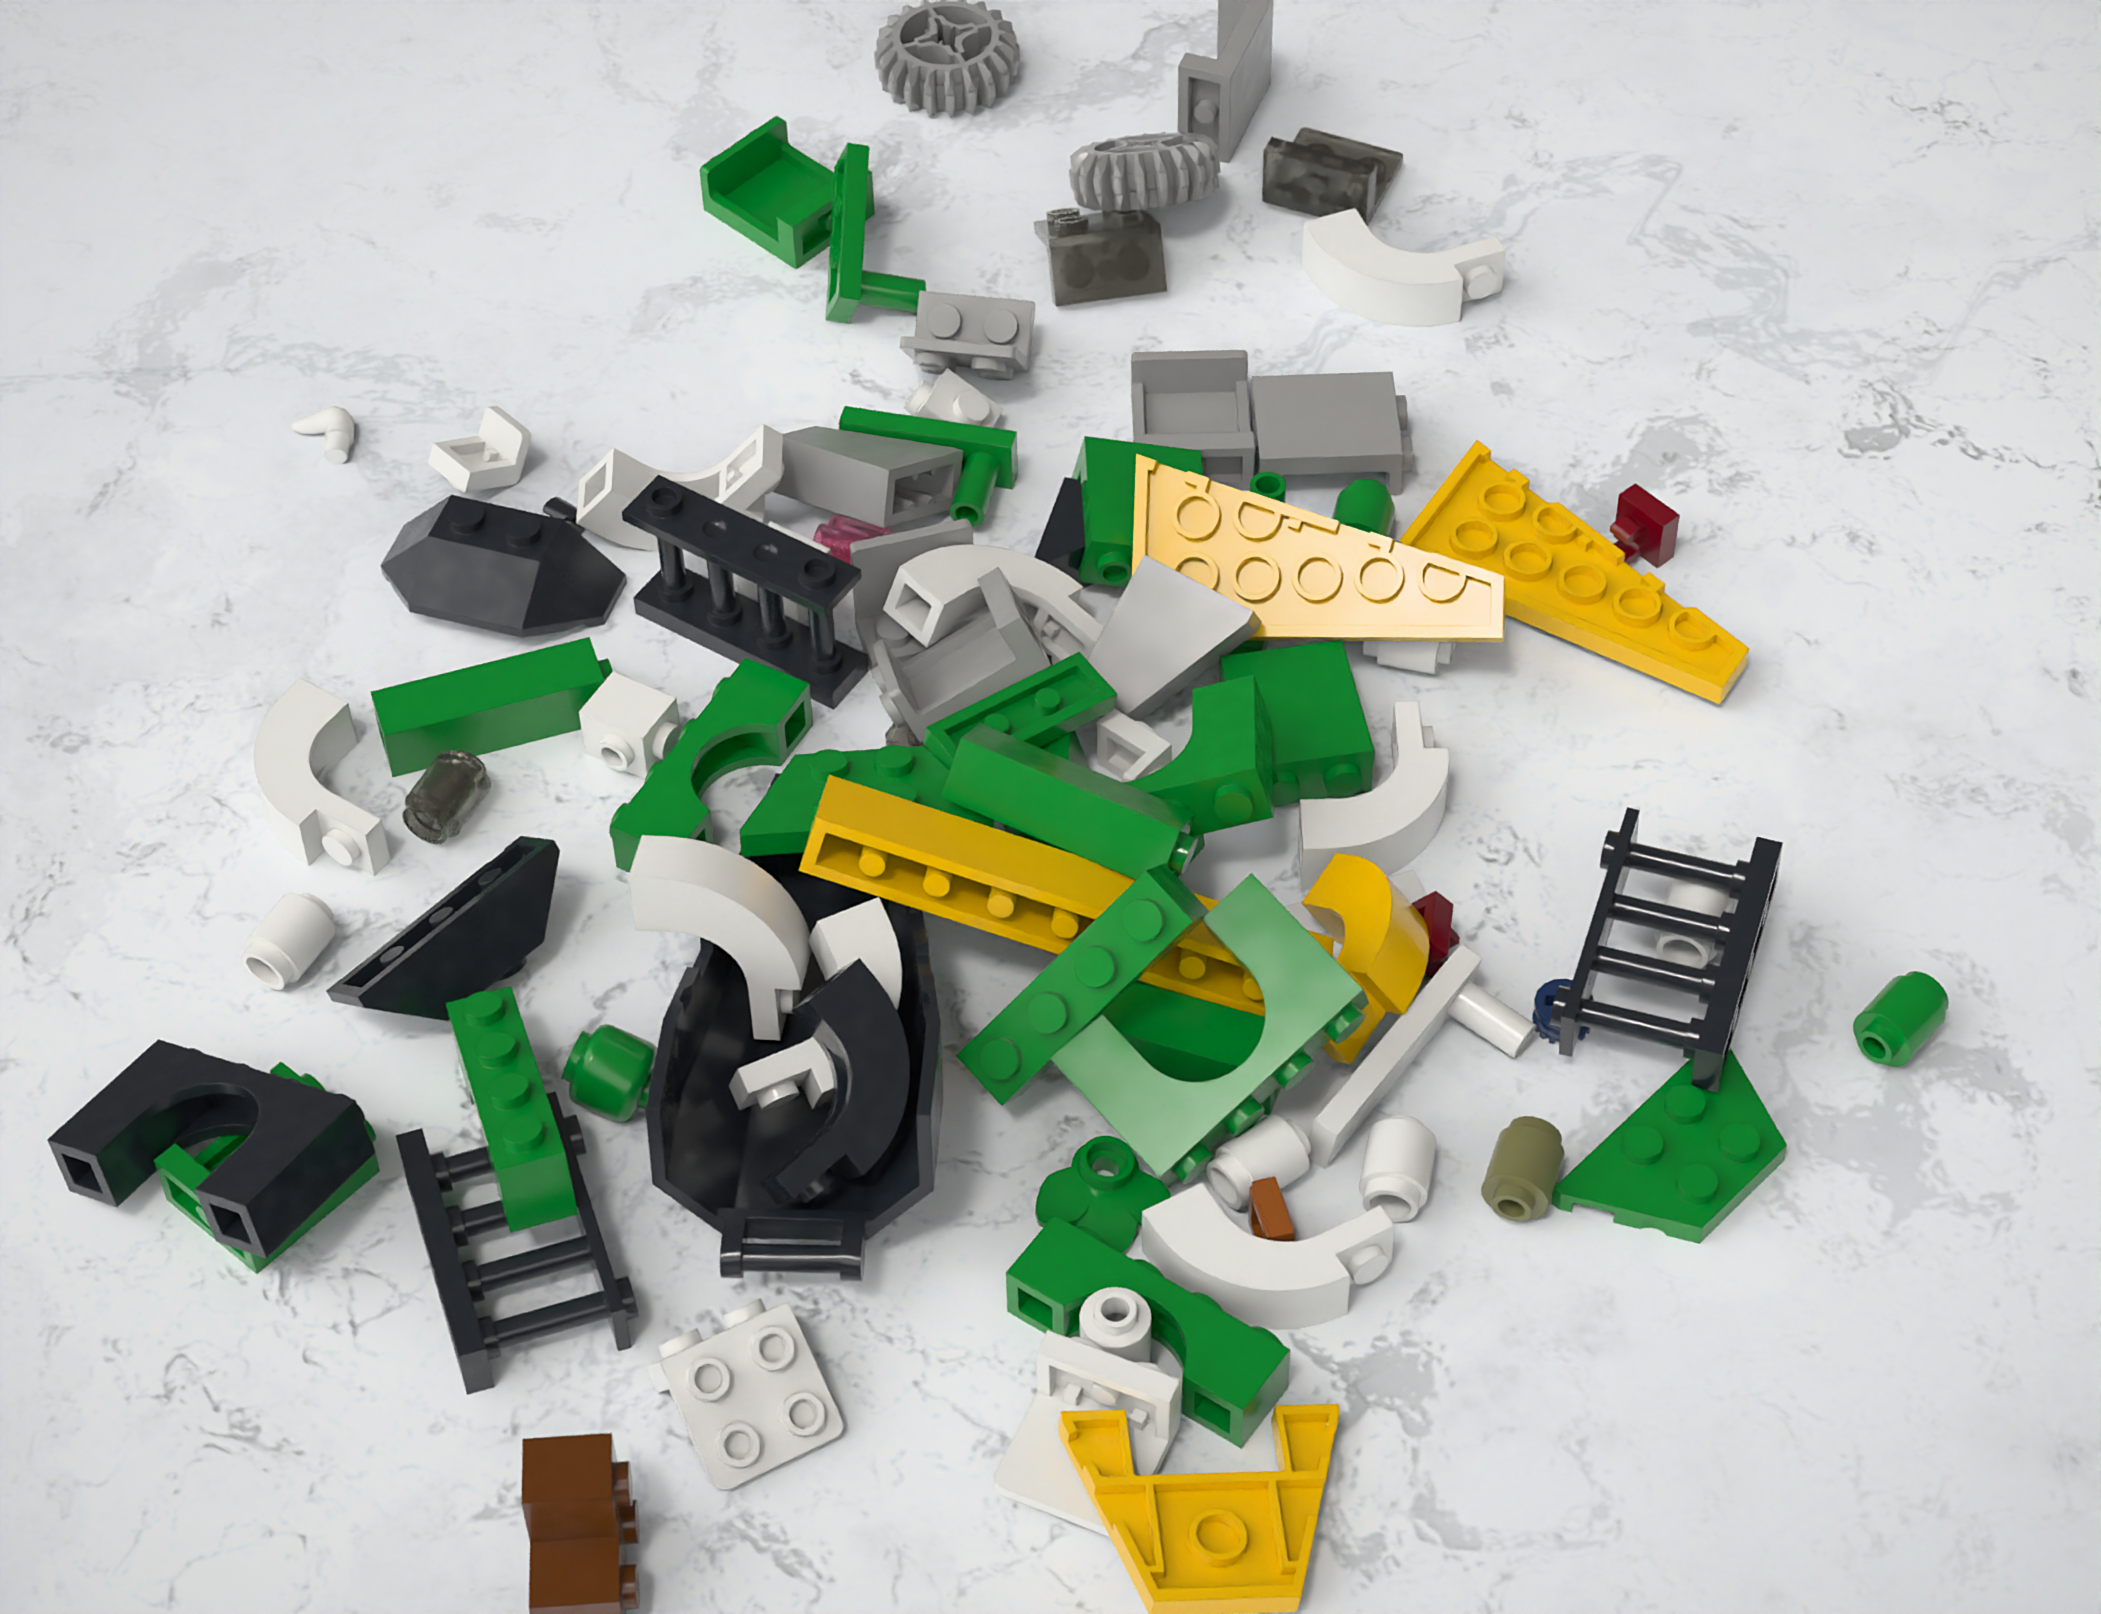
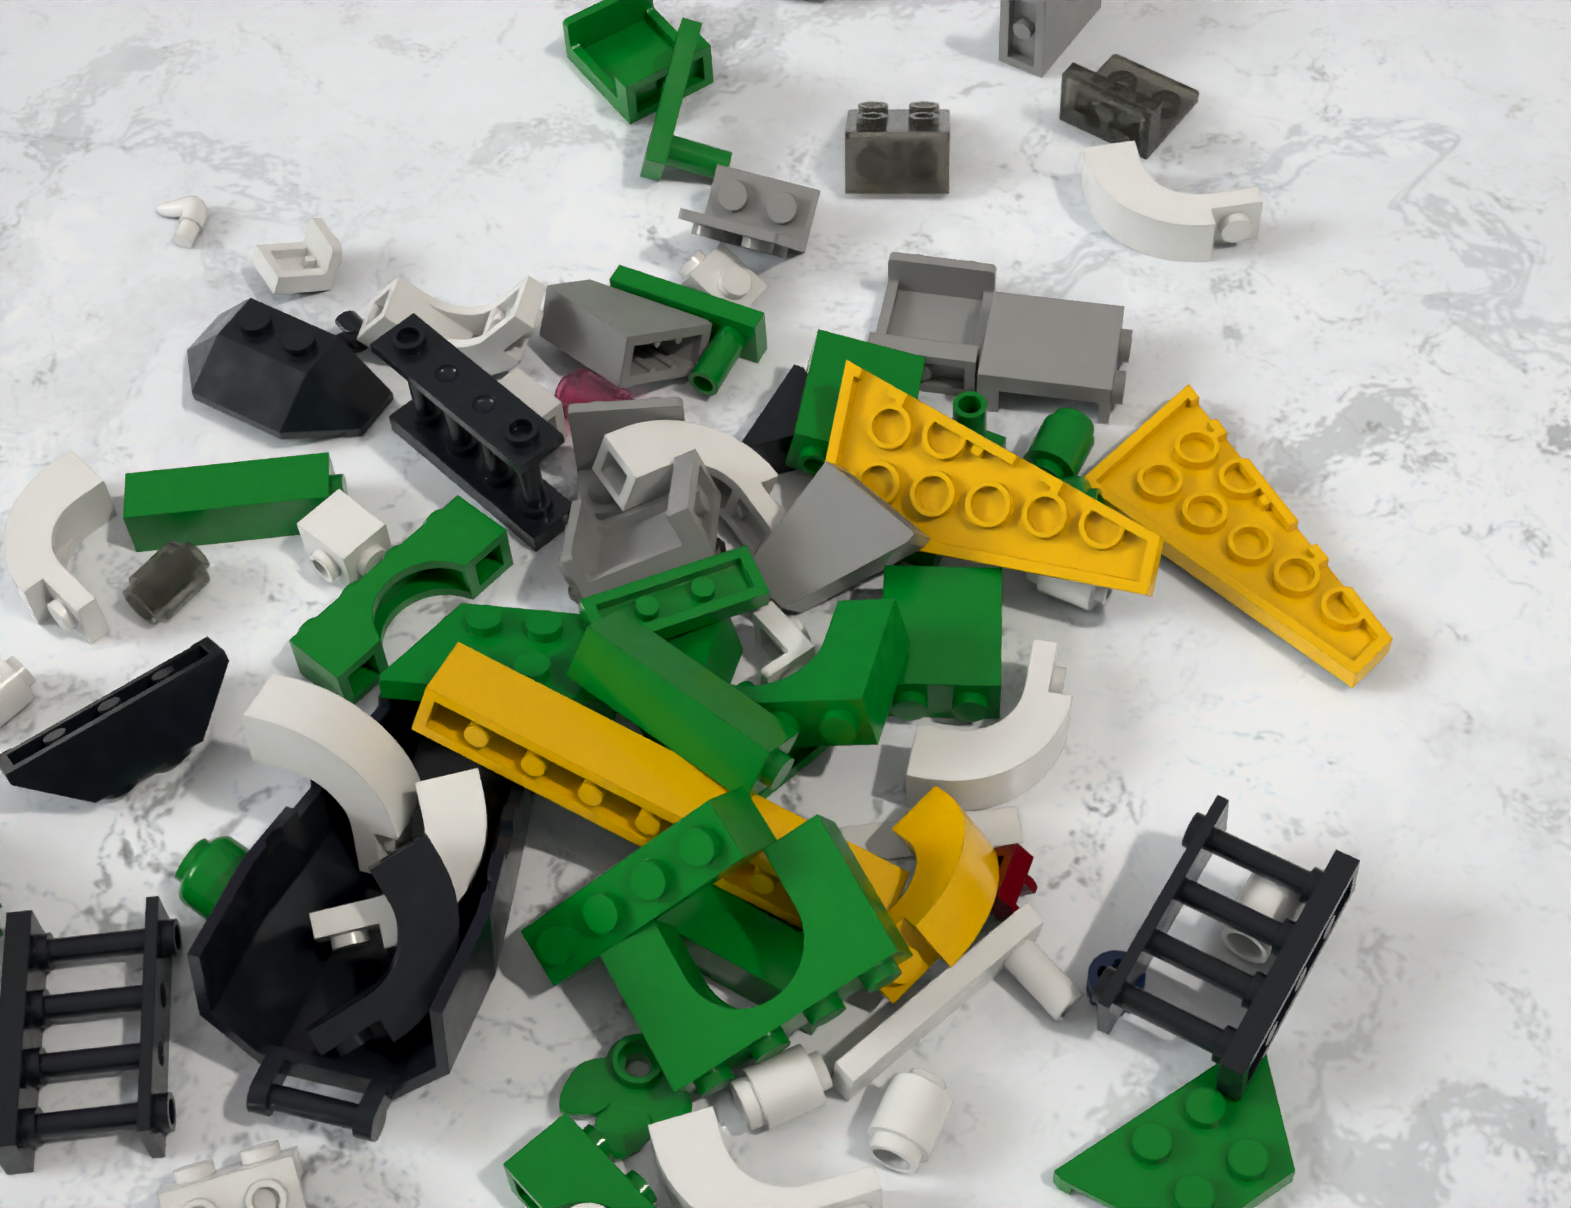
camera: 15 degrees right, 5 degrees up
green arch [446,986,578,1233] -> none
light grey gear [1069,131,1221,212] -> none
dark orange tile [1248,1176,1295,1242] -> none
olive brick [1481,1116,1565,1222] -> none
dark red tile [1610,483,1680,568] -> none
green brick [1853,971,1949,1067] -> none

